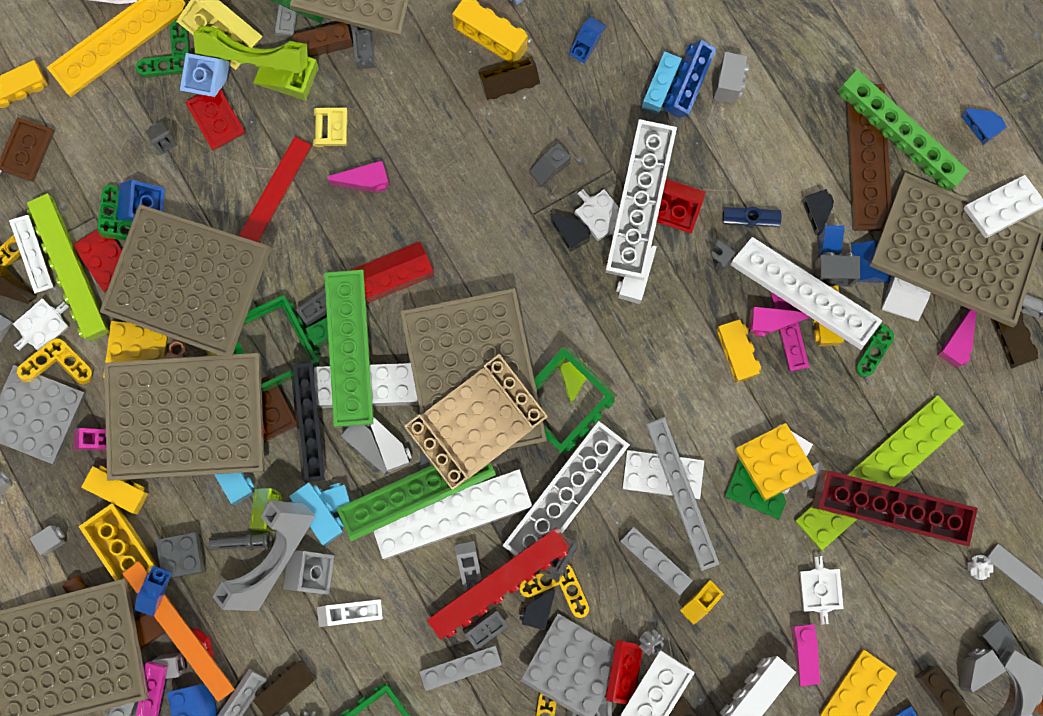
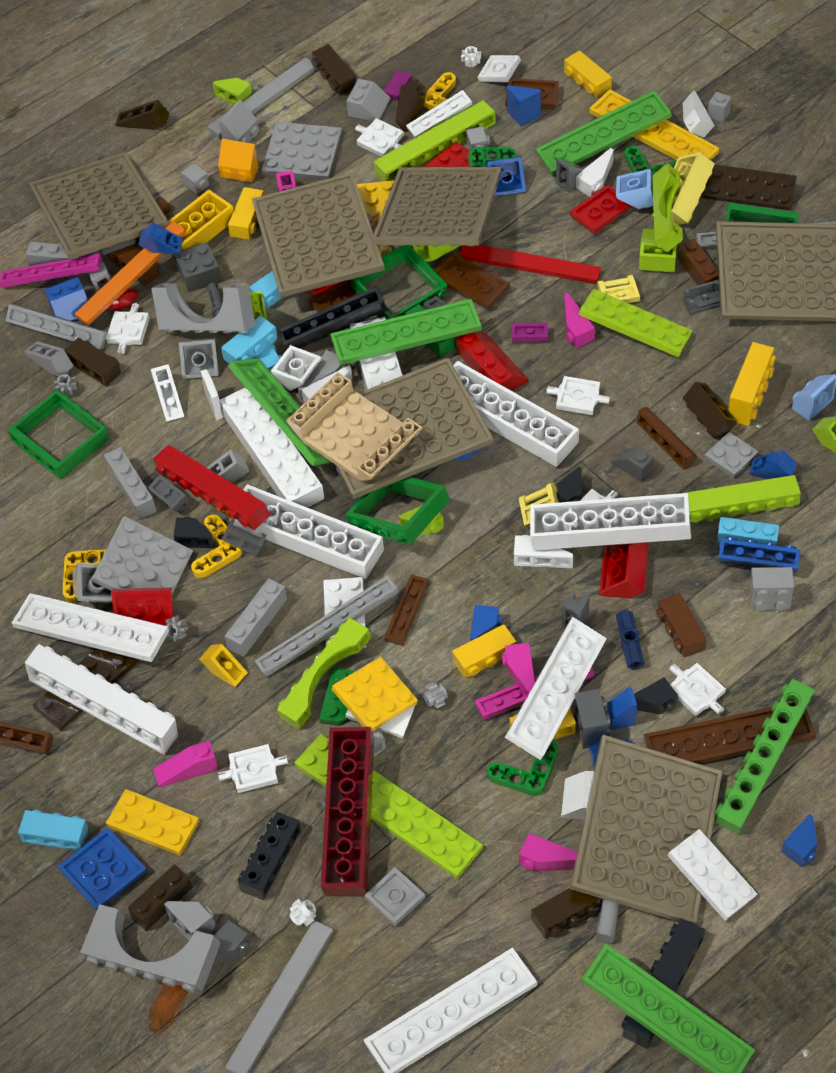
camera: 85 degrees right, 25 degrees down
yellow beam [17,339,92,384] -> none
none -> white plate [106,303,150,354]
none -> white tile [201,369,223,421]
none -> light orange slope [218,139,259,183]
none -> black brick [238,812,301,901]
none -> white slope [271,345,322,391]
none -> lime arch [277,617,371,730]
none -> light grey plate [364,868,425,926]
none -> reddish brown tile [384,574,429,646]
none -> light grey gear [423,683,448,709]
none -> reddish brown plate [435,252,510,310]
none -> white brick [453,361,579,467]
none -> light grey brick [466,127,490,150]
none -> blue slope [470,605,502,641]
none -> blue slope [507,85,541,126]
none -> magenta plate [511,323,548,342]
none -> light yellow plate [519,482,558,528]
none -> bright green plate [536,90,672,176]
none -> white plate [547,376,610,415]
none -> white slope [576,148,614,197]
none -> lime plate [578,289,693,358]
none -> reddish brown brick [636,407,697,470]
none -> reddish brown brick [656,592,706,658]
none -> white plate [669,663,726,716]
none -> lime brick [687,475,801,523]
none -> light grey plate [704,432,759,479]

